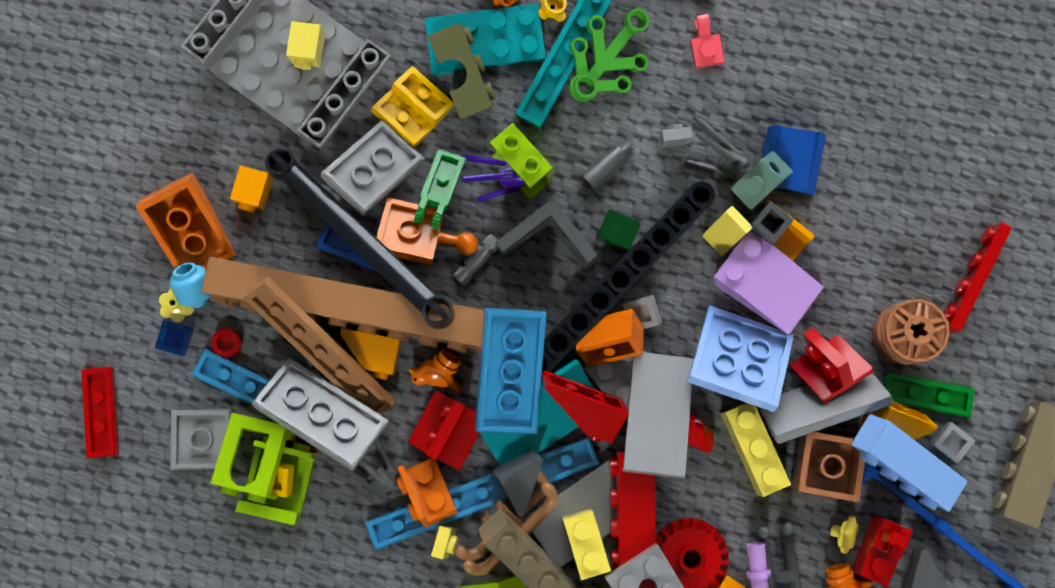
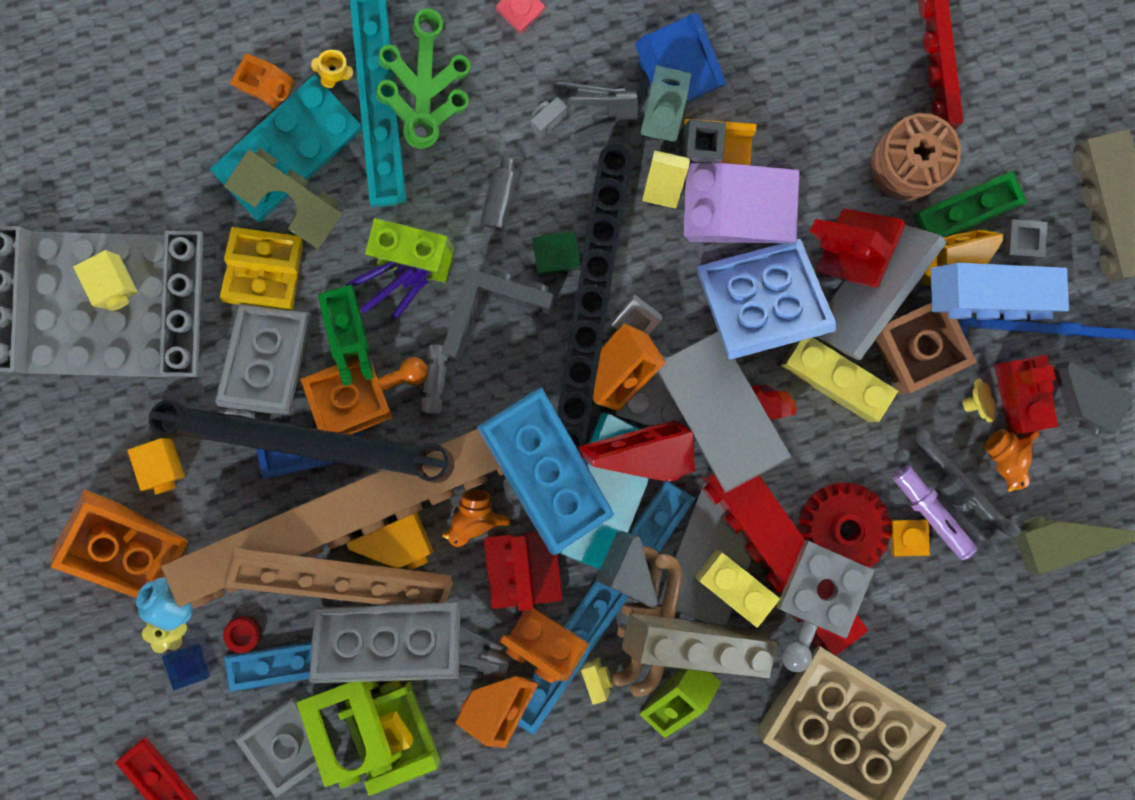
camera: 35 degrees left, 5 degrees up
none -> orange slope [455,676,539,748]

